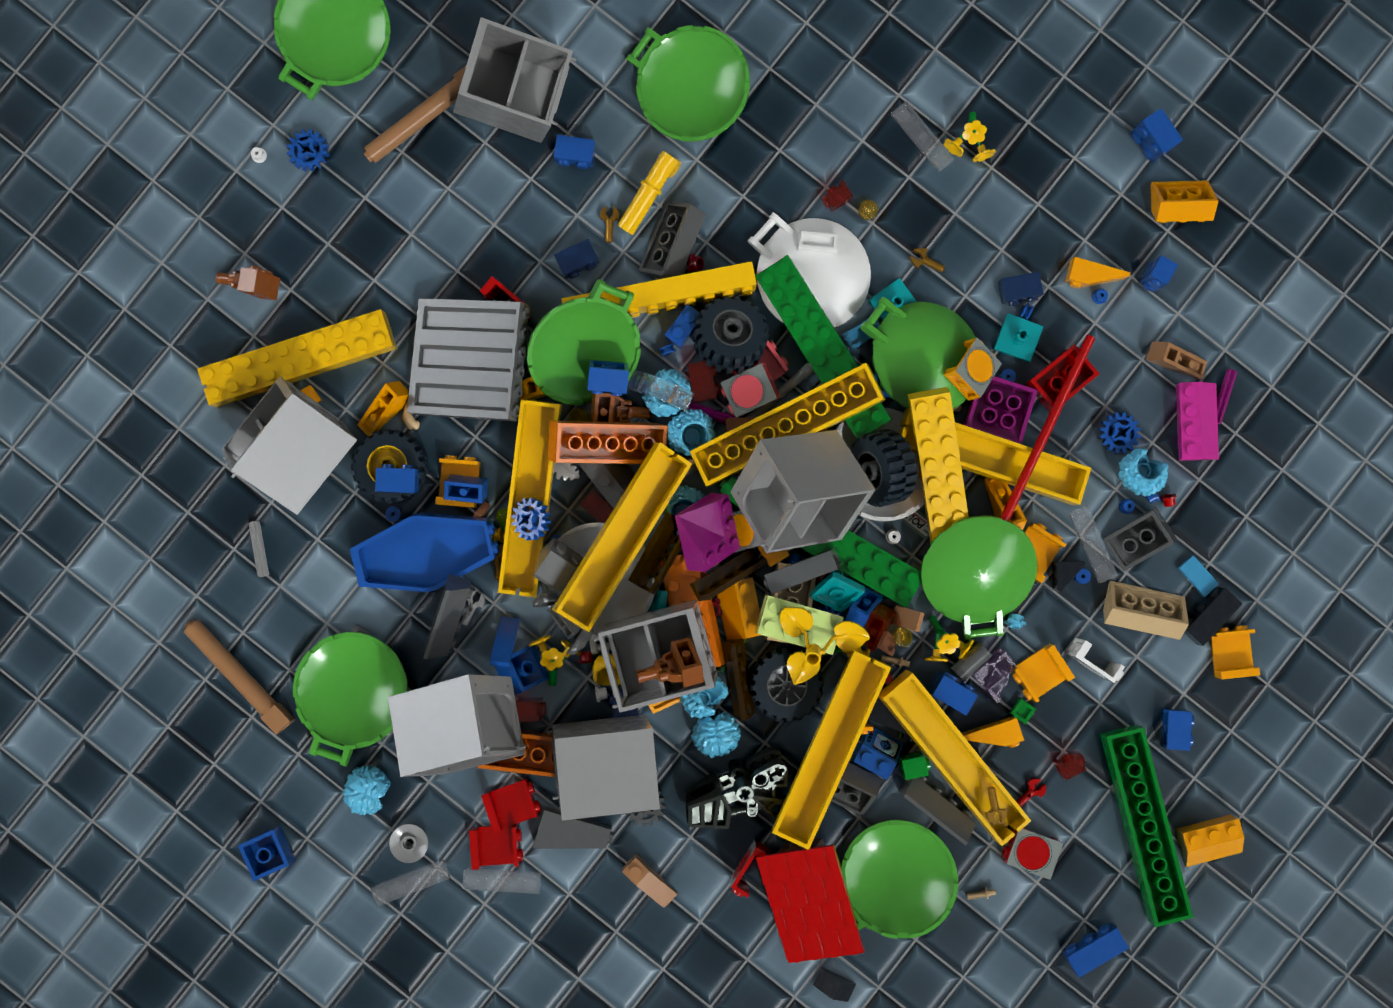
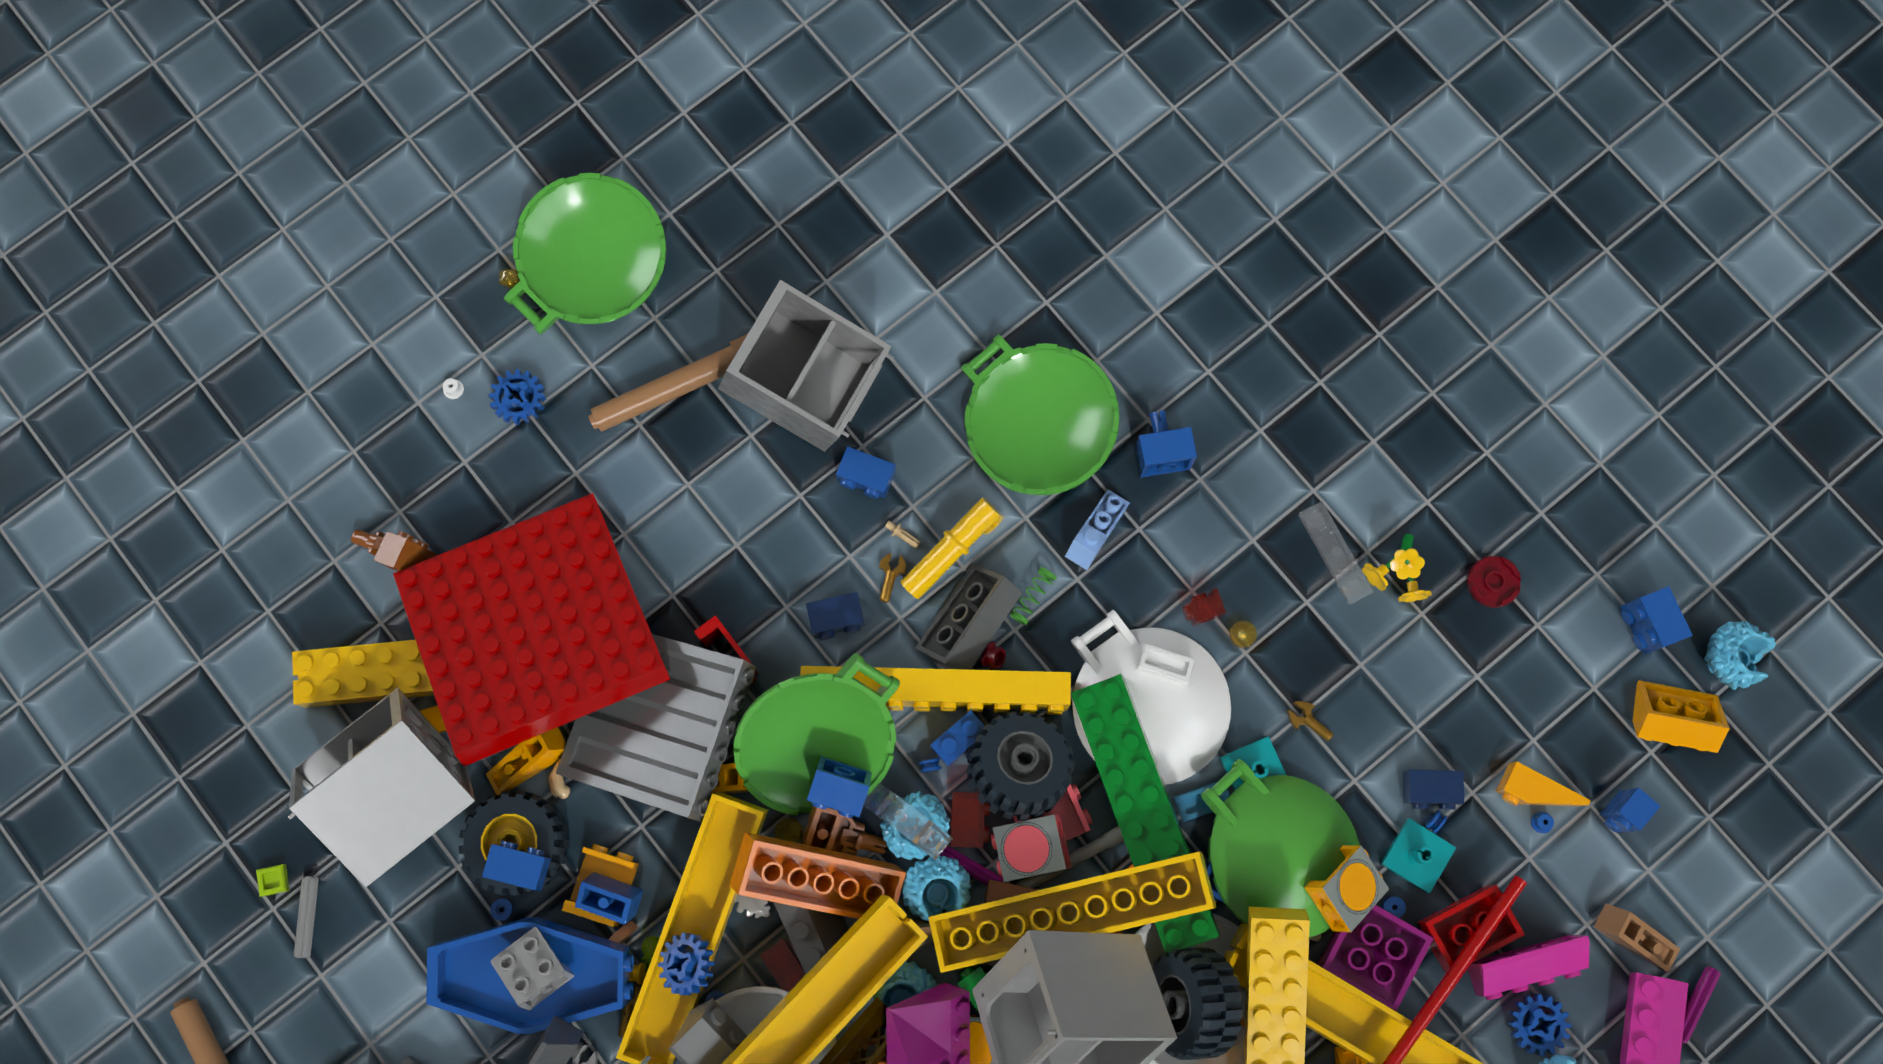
camera: 15 degrees right, 10 degrees down
none -> lime tile [256,864,290,897]
none -> red brick [393,493,670,767]
none -> light grey bracket [491,927,575,1011]
none -> clear yellow tile [498,270,520,289]
none -> tan piece [885,521,920,548]
none -> bright green piece [1010,567,1057,625]
none -> light blue slope [1065,490,1130,570]
none -> blue brick [1134,411,1197,478]
none -> dark red tile [1467,556,1521,608]
none -> dark pink slope [1468,935,1590,1000]
none -> medium azure hair [1704,621,1776,690]

